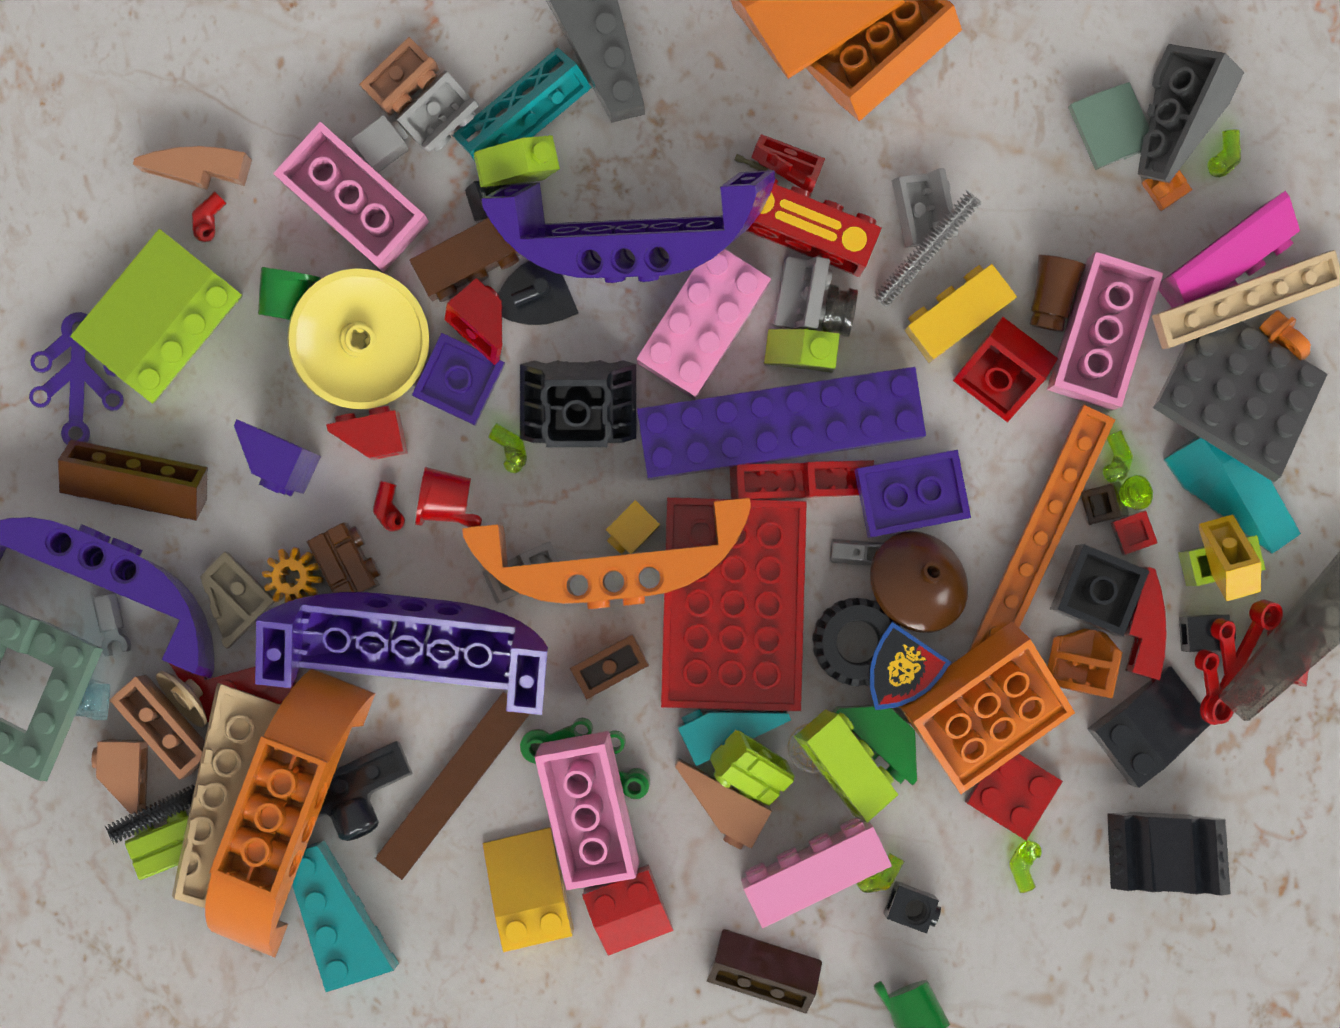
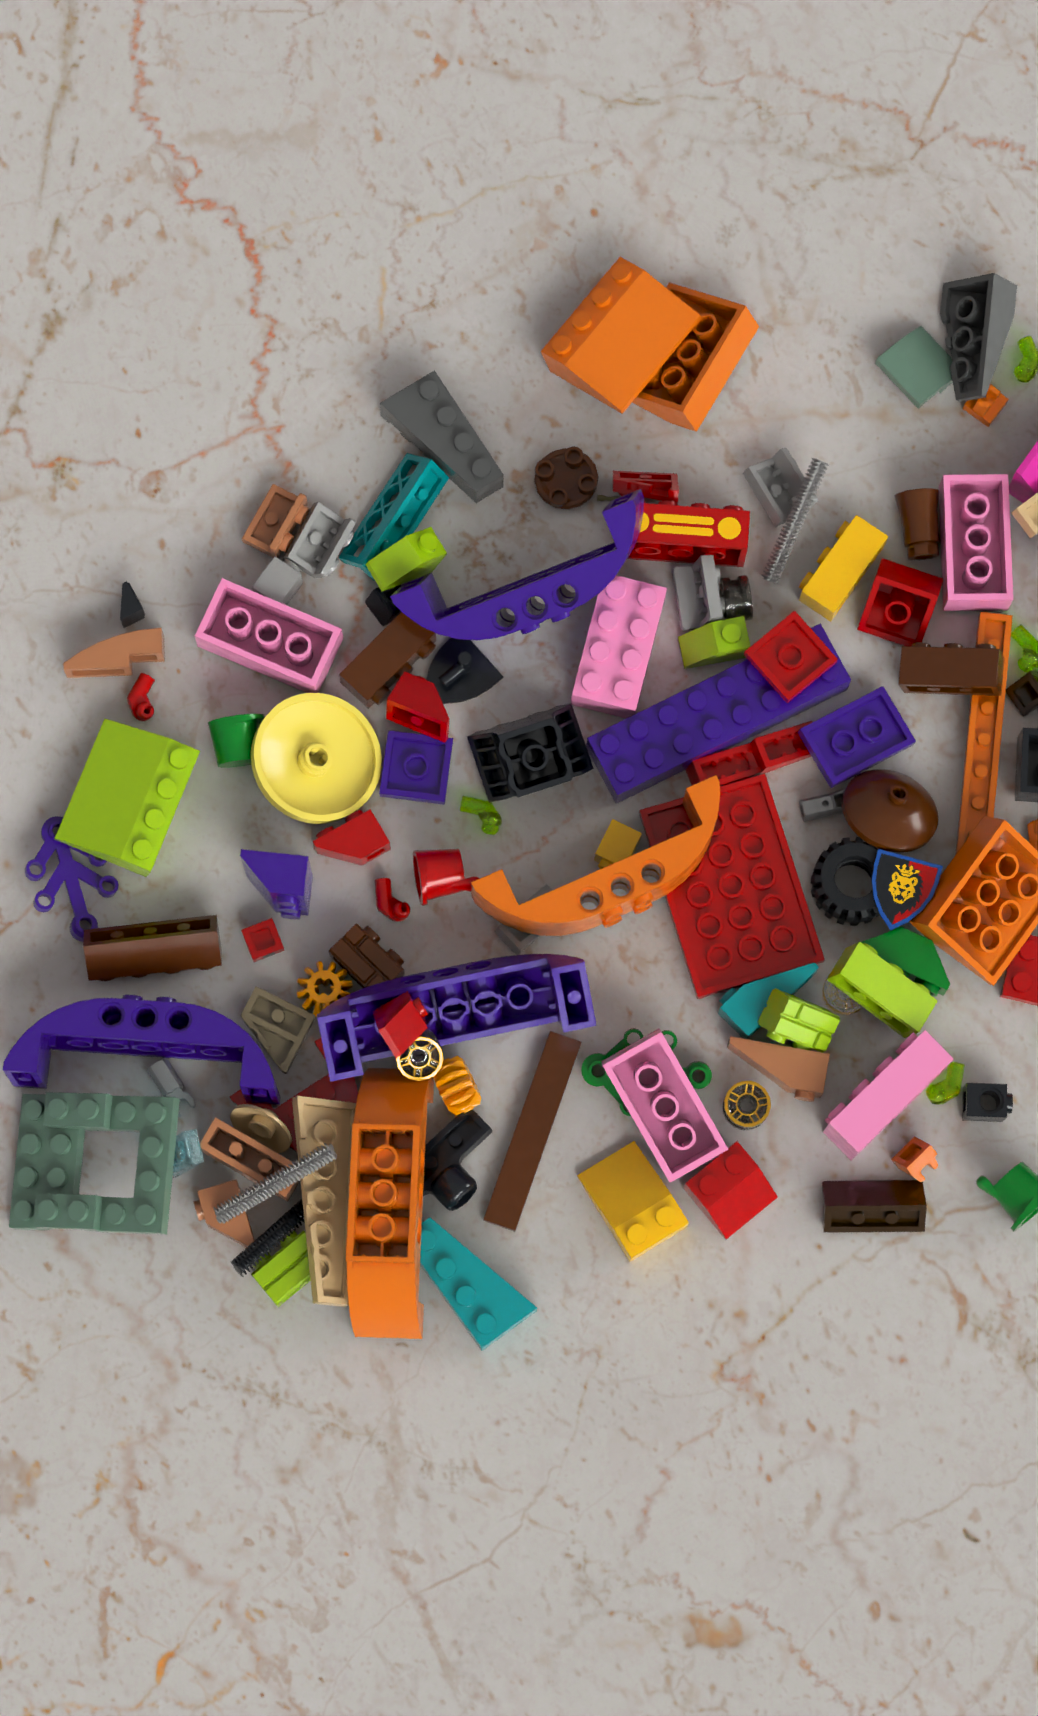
camera: 20 degrees left, 10 degrees down
reddish brown brick [570,634,649,700] -> none
none -> black slope [120,581,145,628]
none -> light grey axle [213,1143,337,1224]
none -> red plate [241,918,285,962]
none -> red slope [373,991,429,1058]
none -> clear smoke wheel [395,1029,443,1081]
none -> light orange gear [432,1056,481,1115]
none -> reddish brown dish [534,446,599,509]
none -> wheel [723,1081,771,1131]
none -> red plate [744,610,838,703]
none -> orange tile [891,1136,938,1182]
none -> reddish brown brick [898,642,1004,696]

